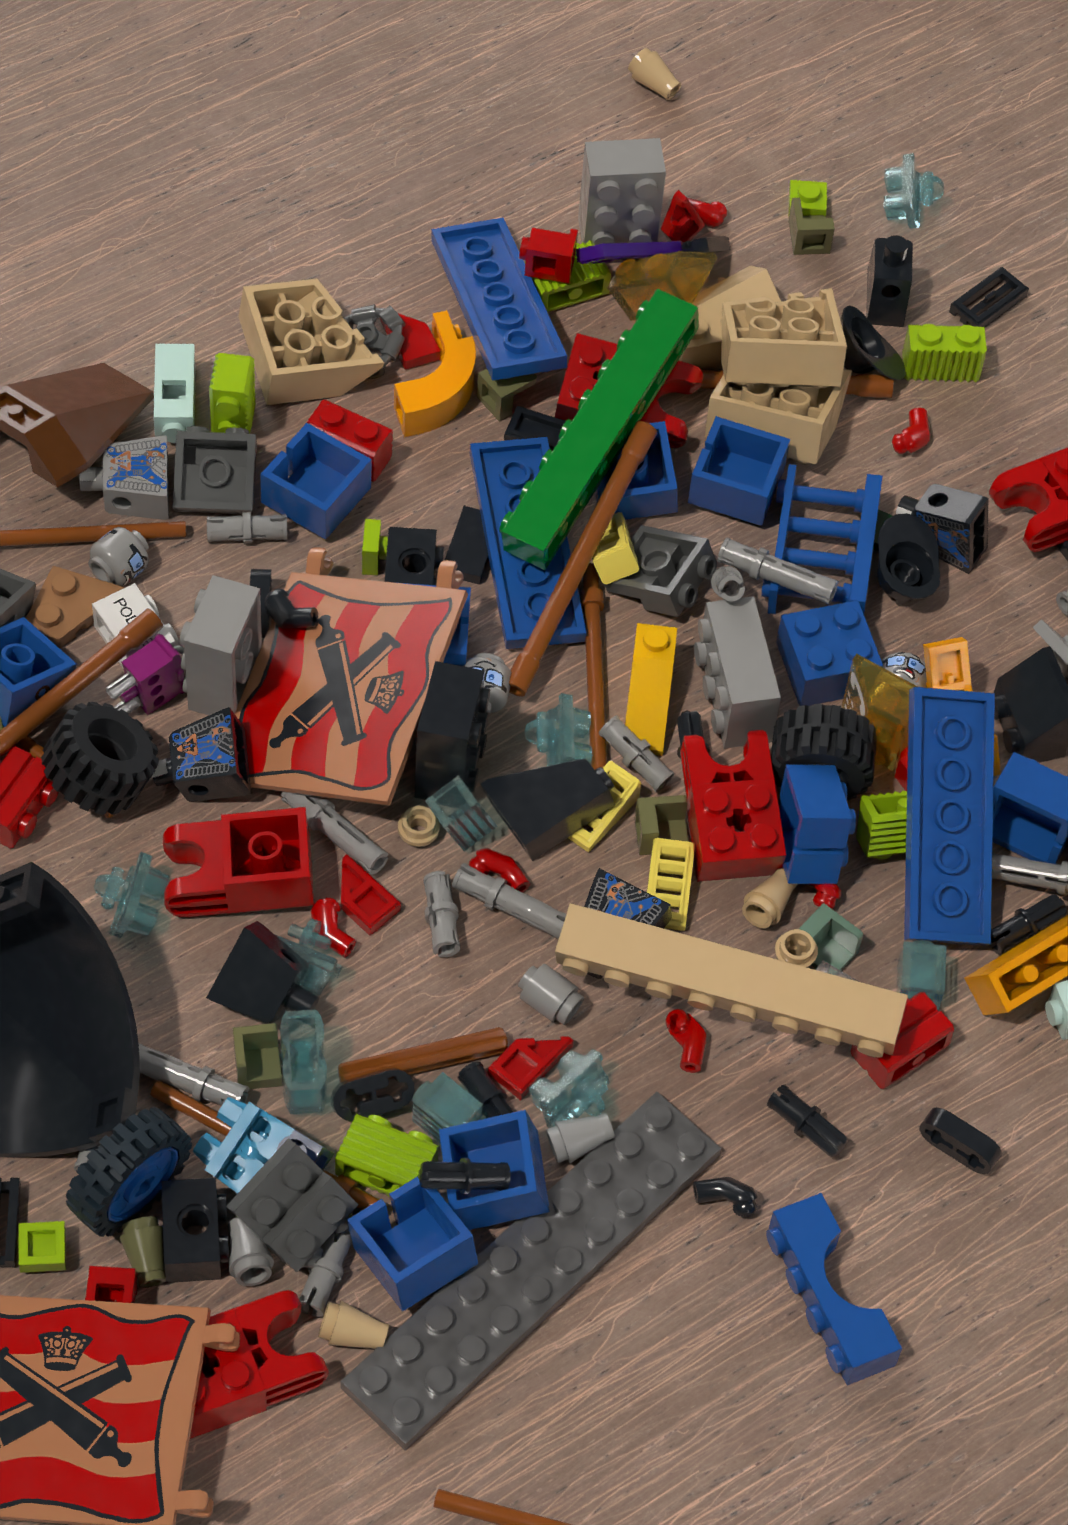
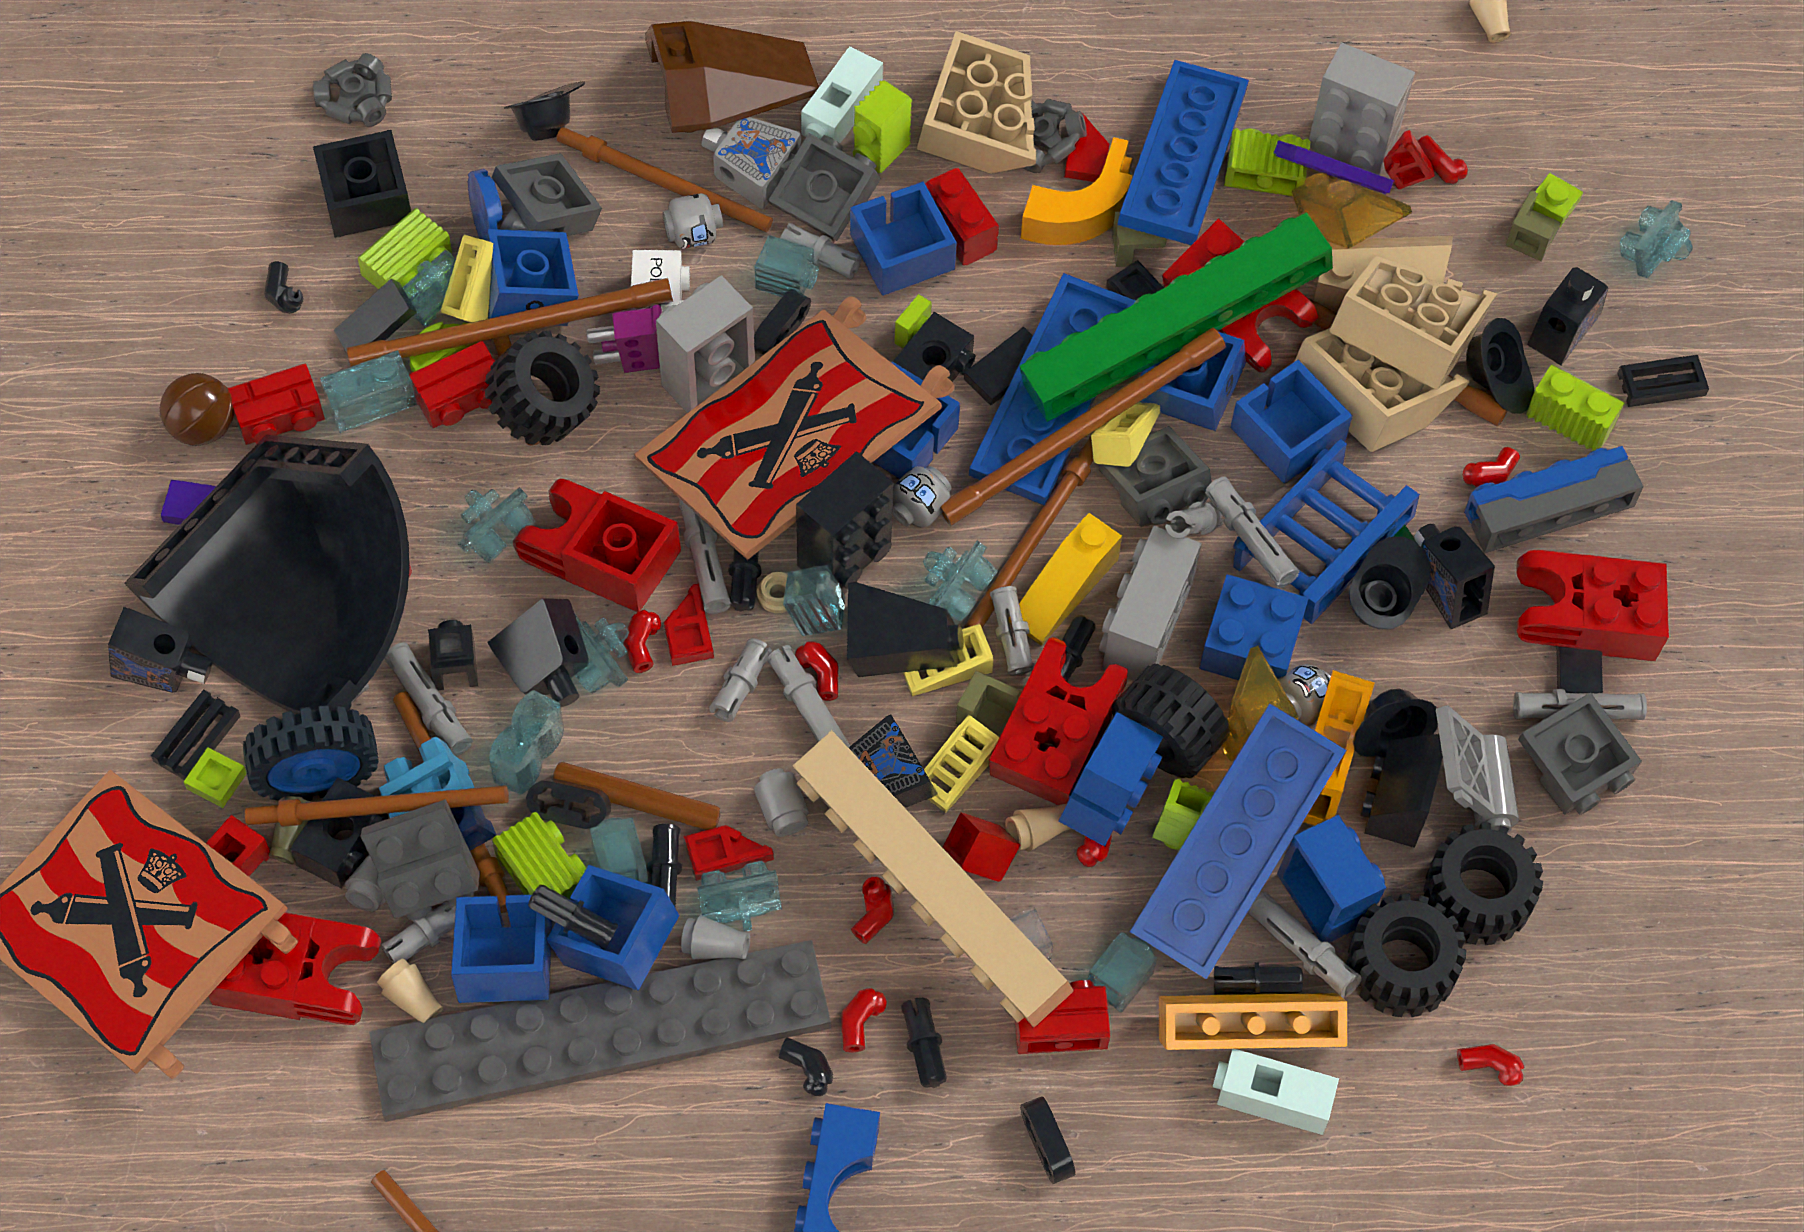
camera: 35 degrees right, 5 degrees up
medium nougat wing [26,566,125,648] -> none
black torso [152,707,252,802] -> none
olive panel [233,1023,282,1090] -> none
black arm [264,589,318,629] -> none
red brick [519,228,578,283] -> none
black tile [681,236,731,257] -> none
tan cone [775,929,818,968] -> none
sand green panel [799,903,863,976] -> none
none -> dark orange bar [245,785,509,827]
none -> black window [428,620,478,691]
none -> black axle [728,548,762,612]
none -> clear light blue brick [754,235,819,297]
none -> red arm [841,988,887,1053]
none -> red panel [942,812,1021,882]
none -> black piece [1353,688,1438,757]
none -> dark grey piece [1464,446,1644,553]

